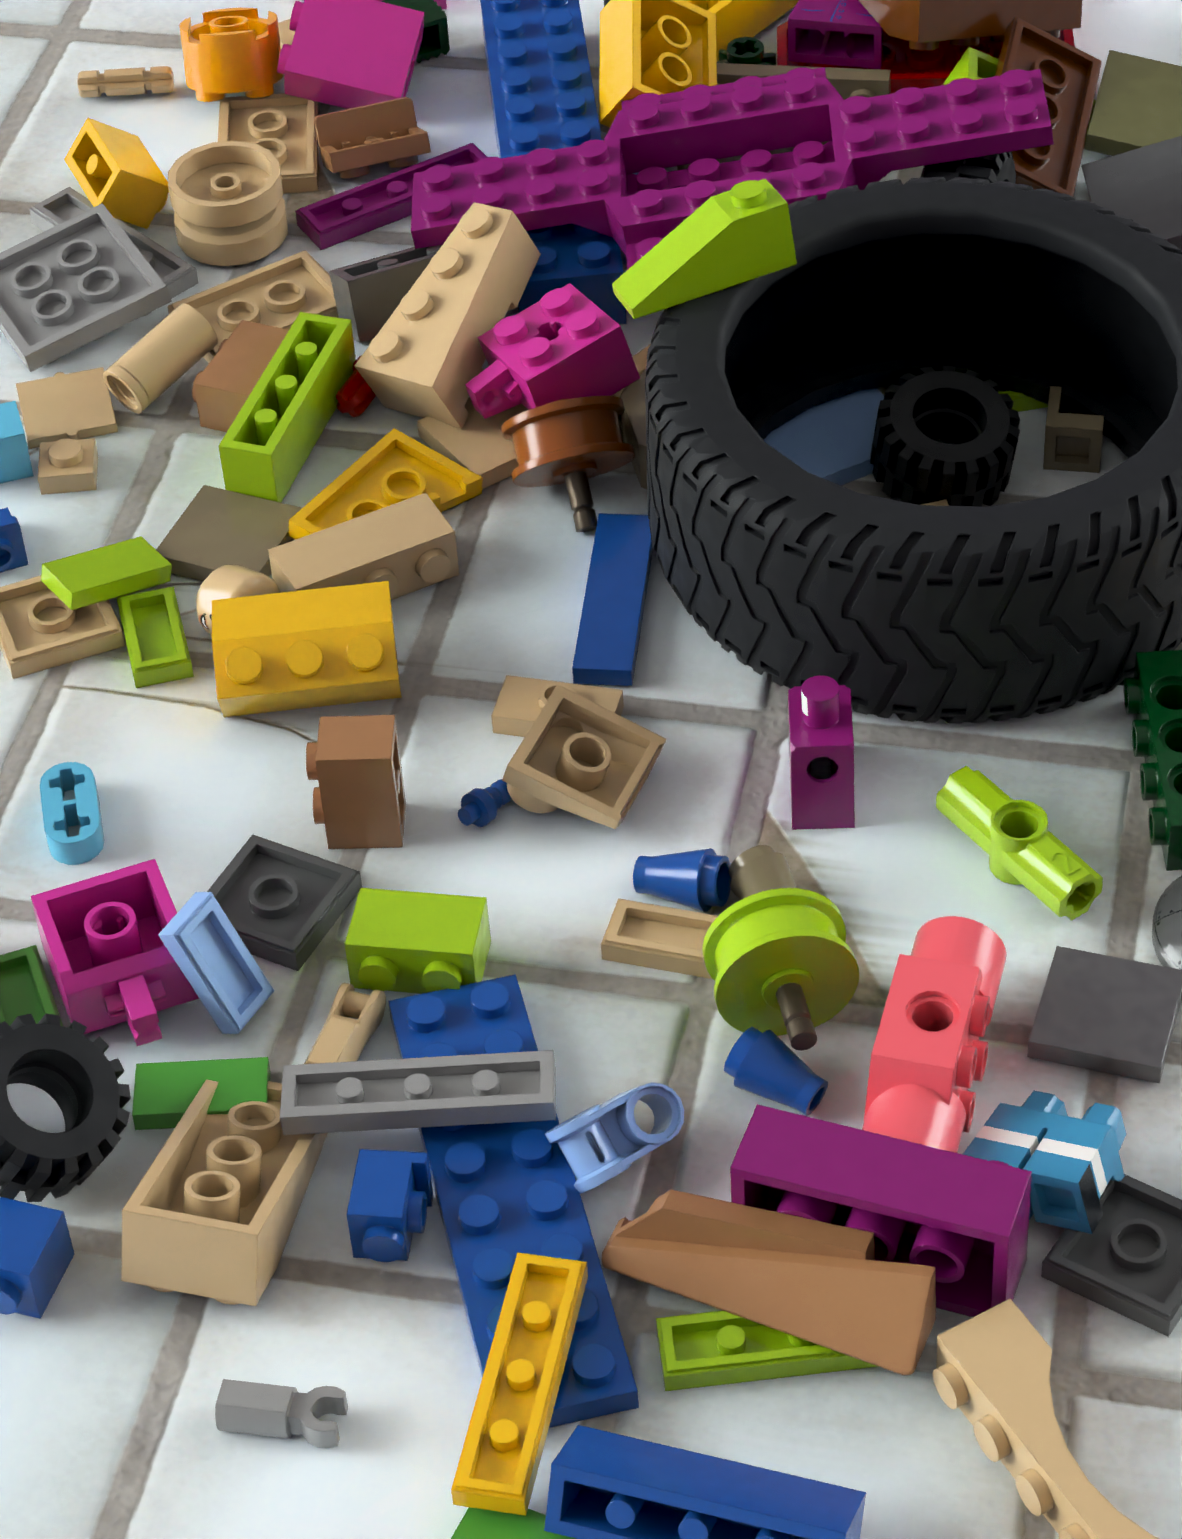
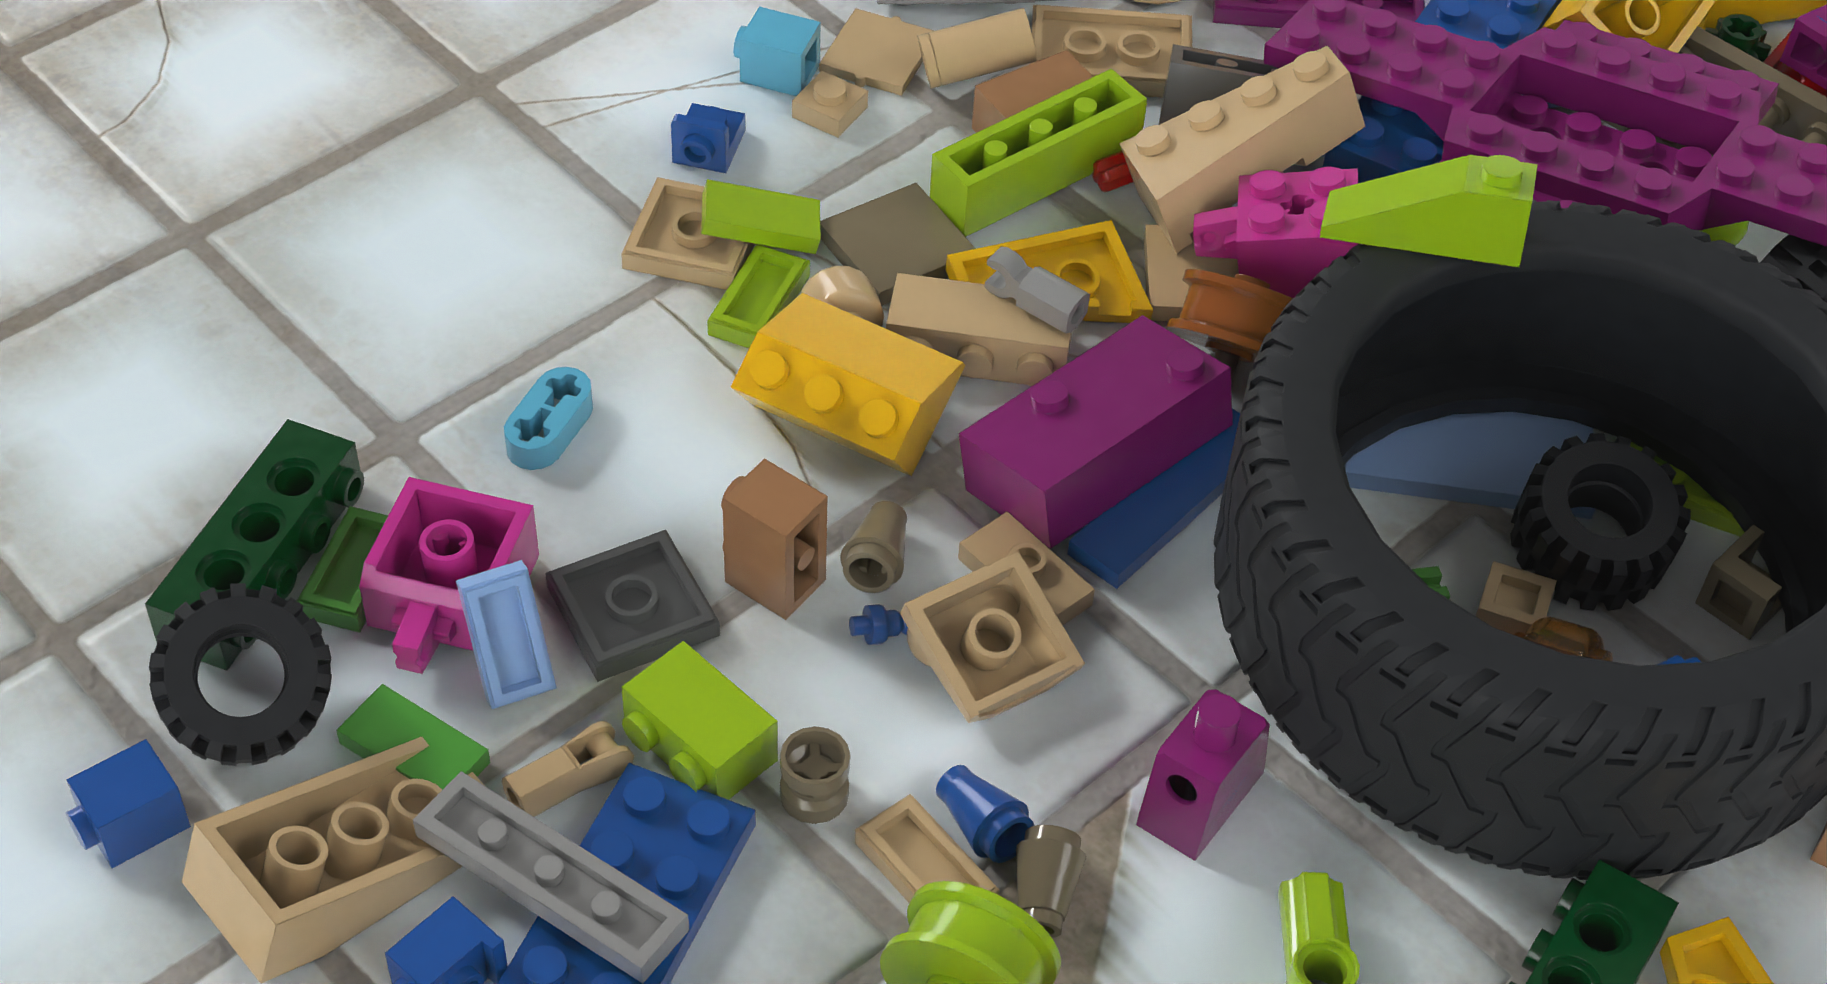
camera: 30 degrees right, 5 degrees up
none -> dark tan wheel [780,726,851,824]
none -> dark tan cone [840,501,907,593]
none -> magenta brick [959,315,1233,549]
none -> light grey bar [984,246,1090,334]

